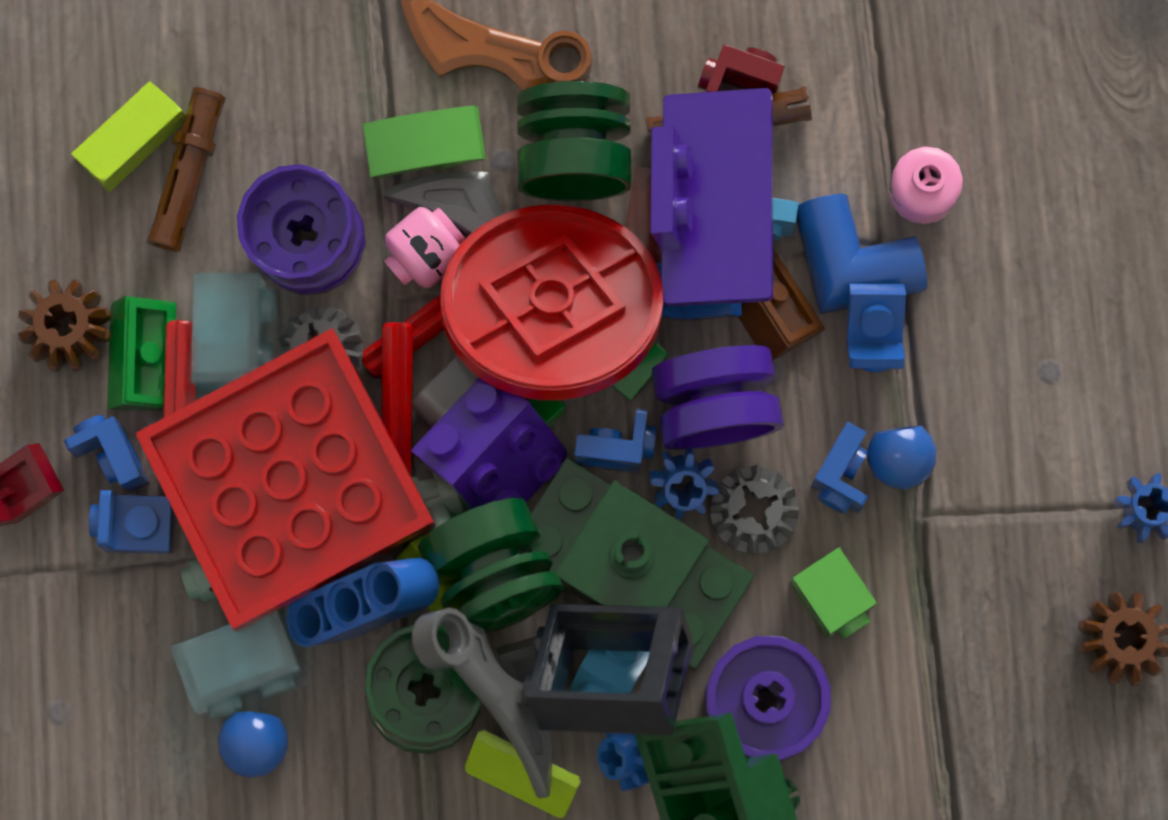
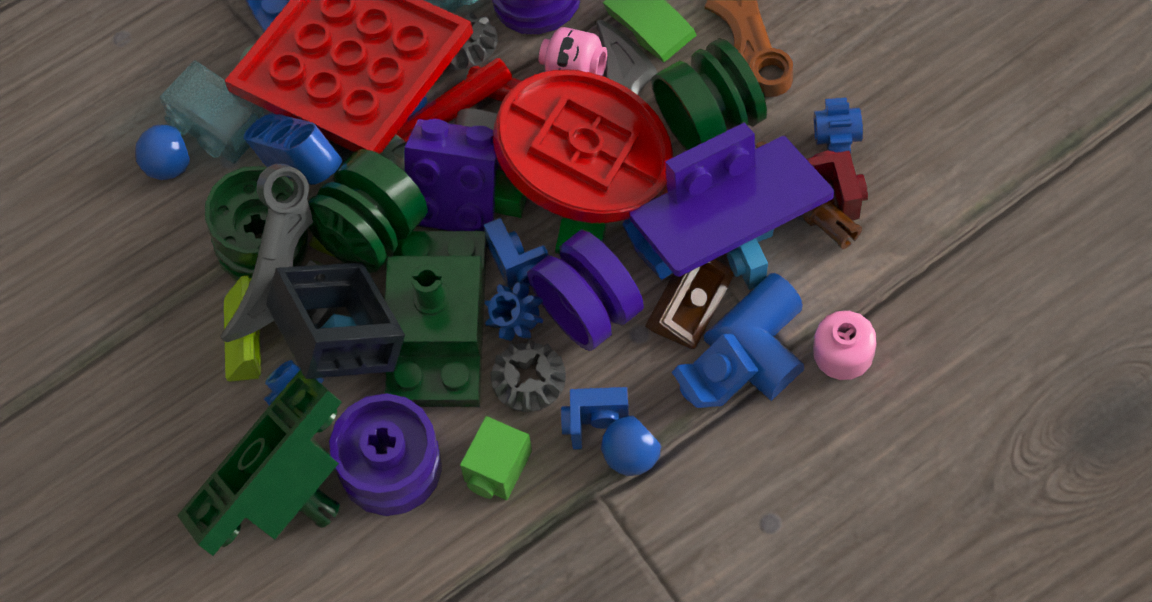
camera: 65 degrees right, 15 degrees down
none -> blue gear [813,97,863,154]

